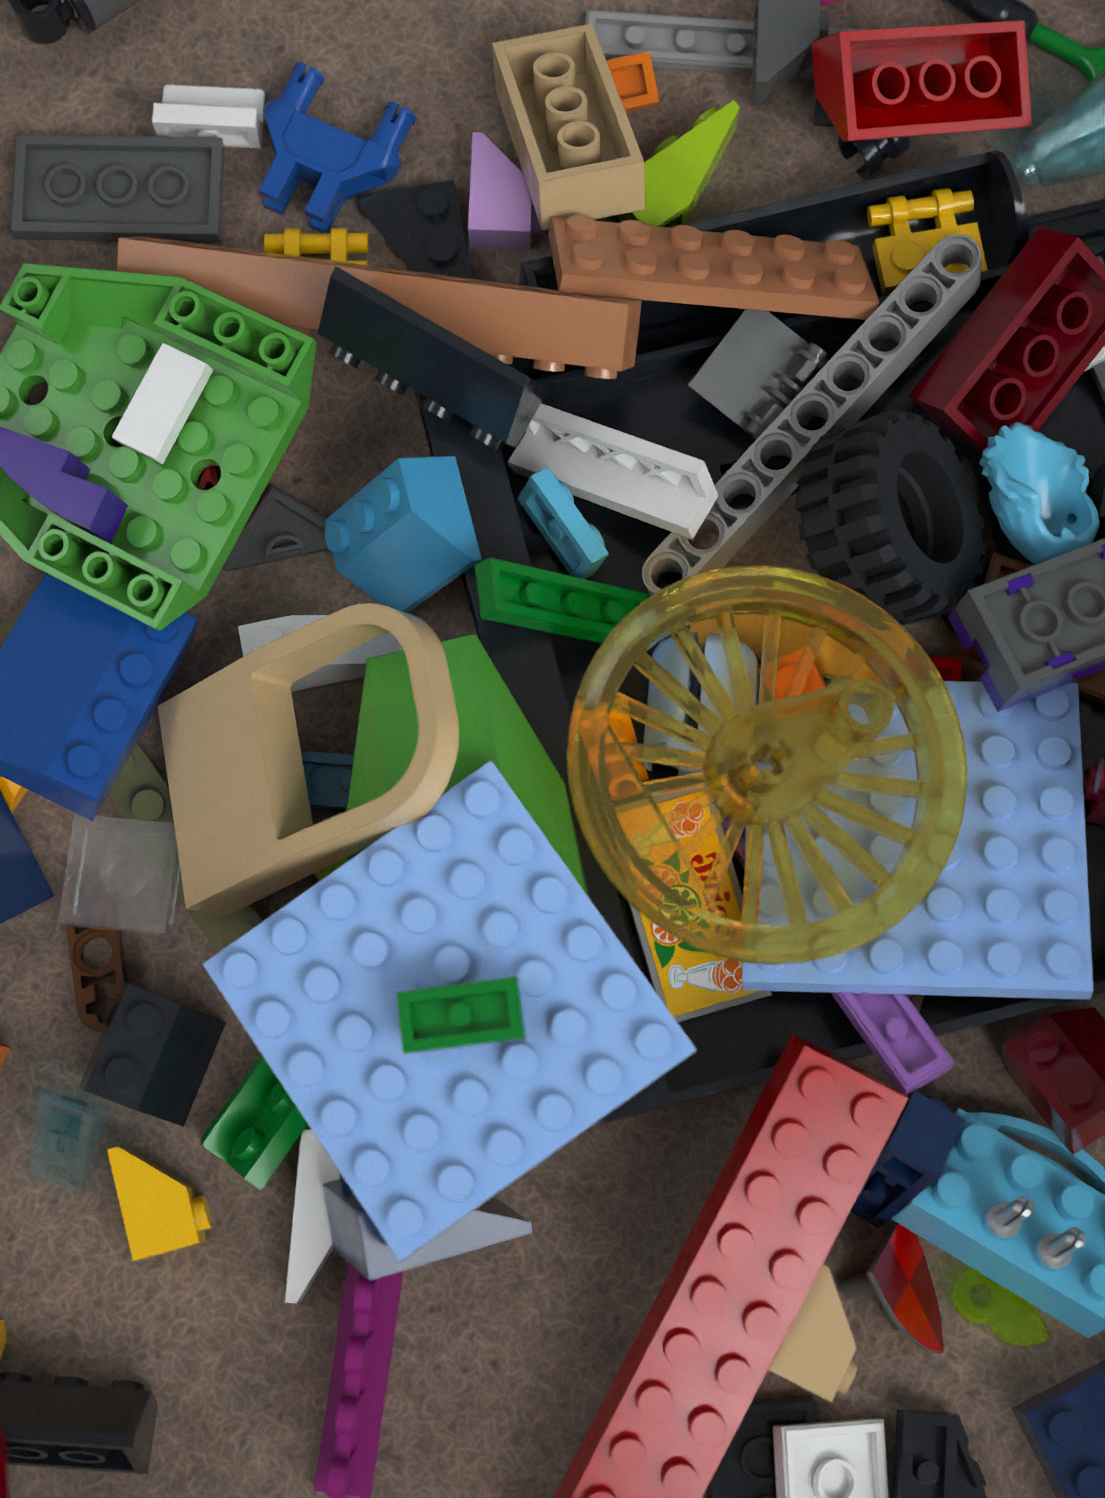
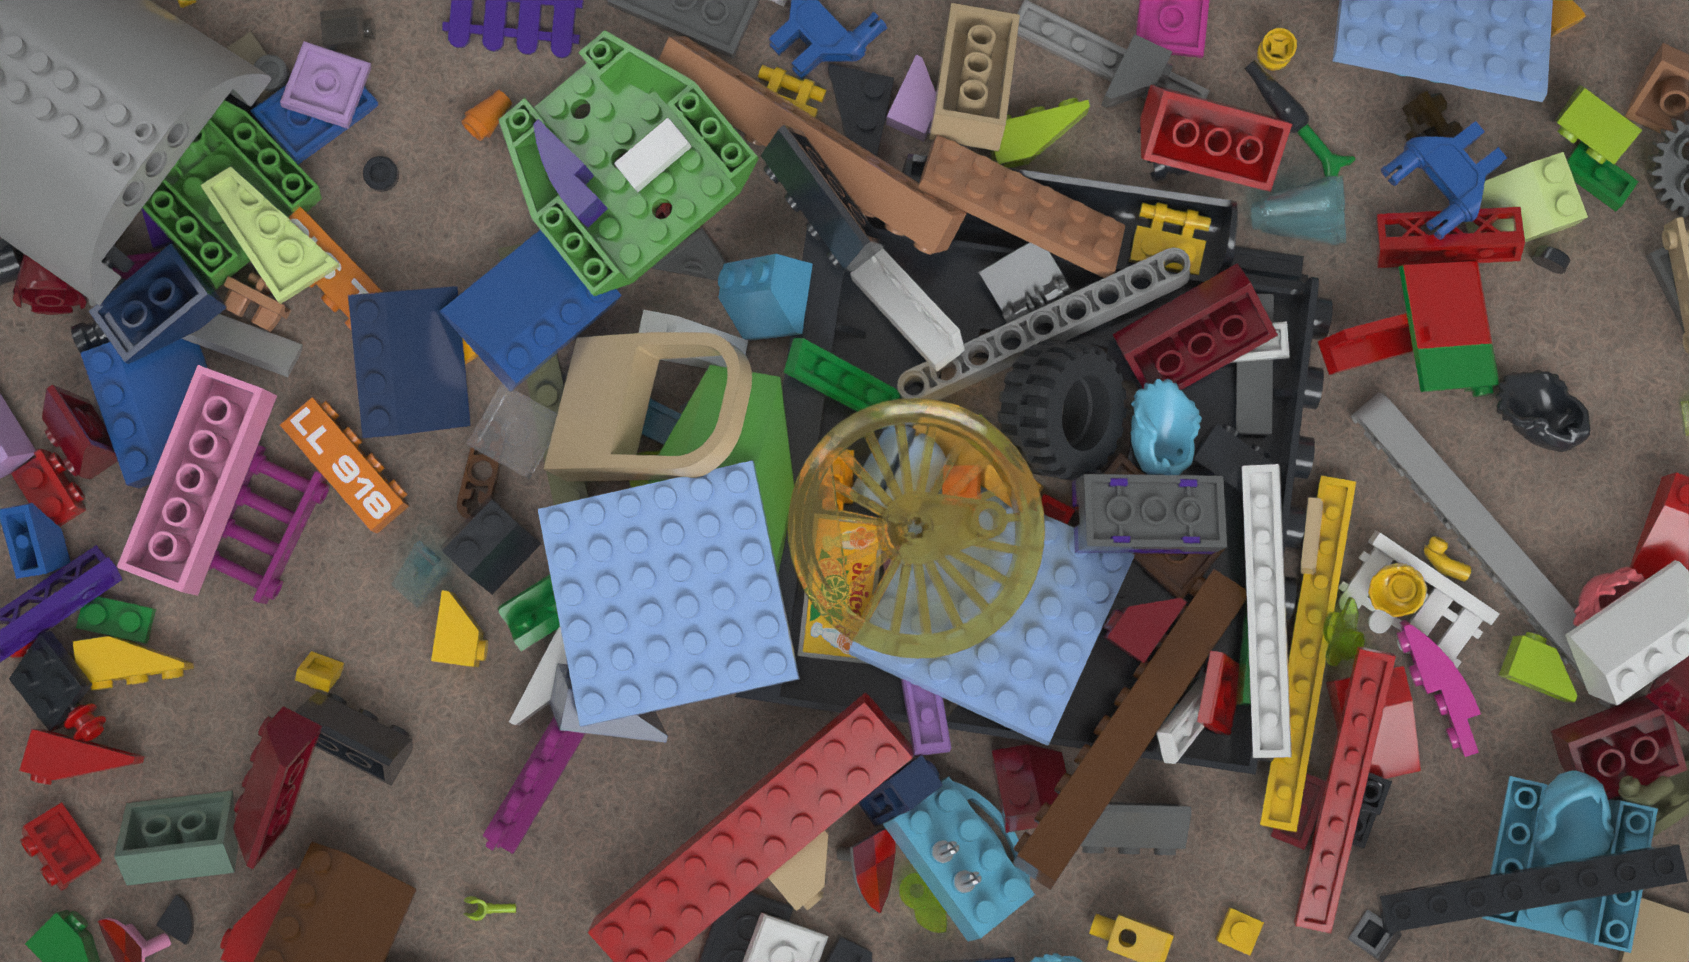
camera: 25 degrees right, 5 degrees up
green plate [397,977,526,1054] -> none
medium azure plate [517,467,609,579] -> none
orange plate [606,51,660,113] -> none

